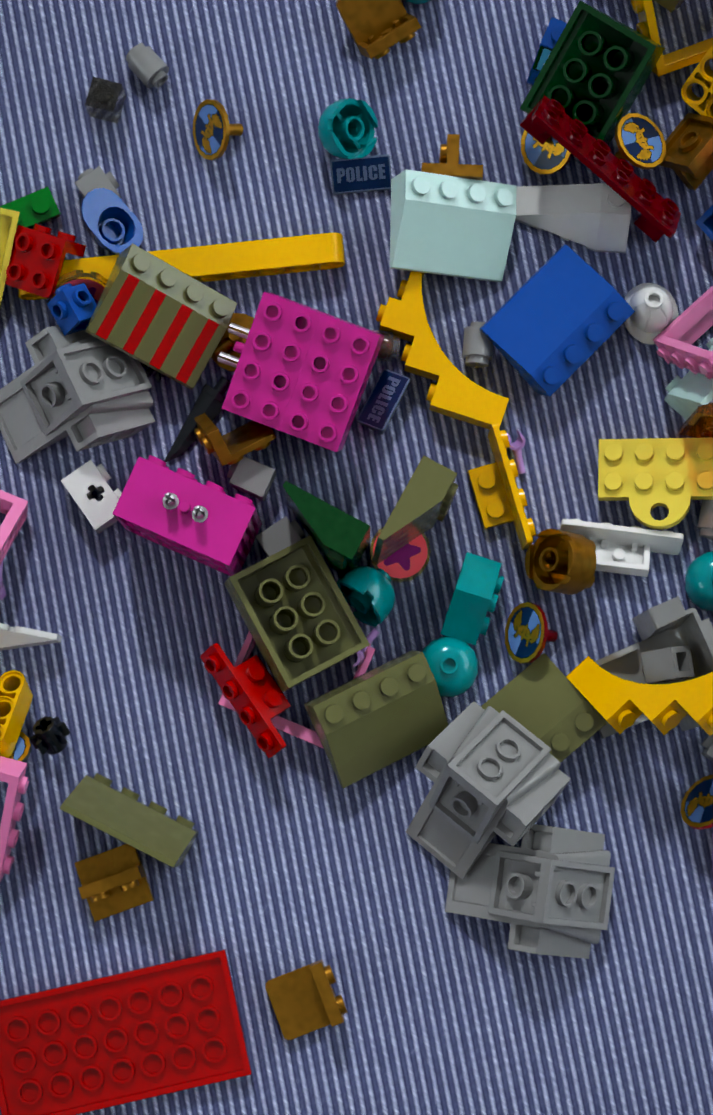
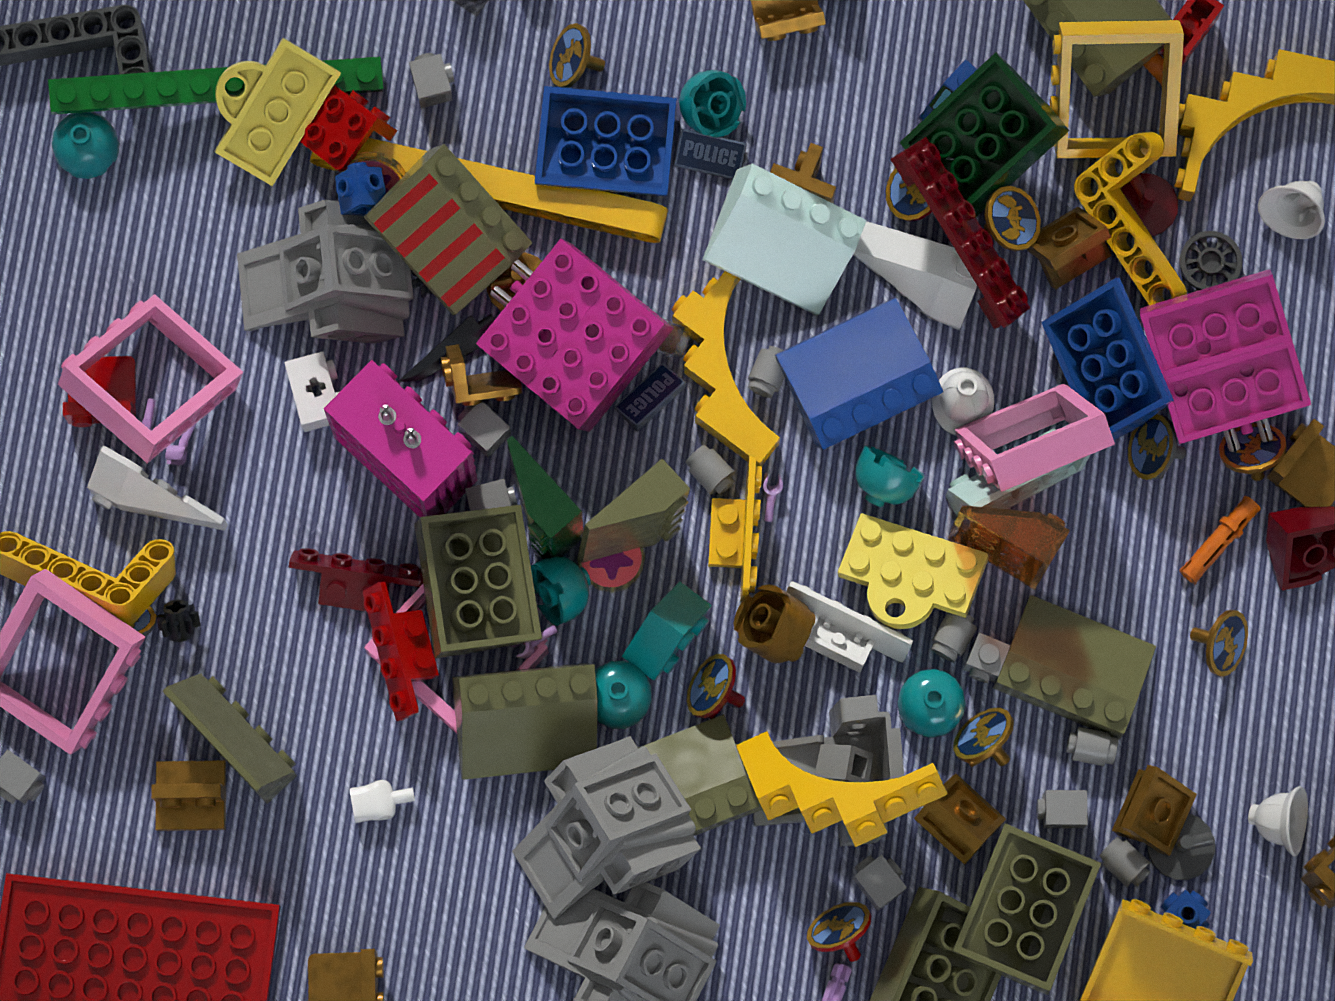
camera: 15 degrees right, 5 degrees down
blue piece [81,188,144,254] -> none
none -> dark red bracket [288,548,423,611]
none -> white piece [349,780,415,823]
none -> blue slope [535,86,677,197]
none -> light grey brick [685,445,735,495]
none -> teal cylinder [855,445,925,507]

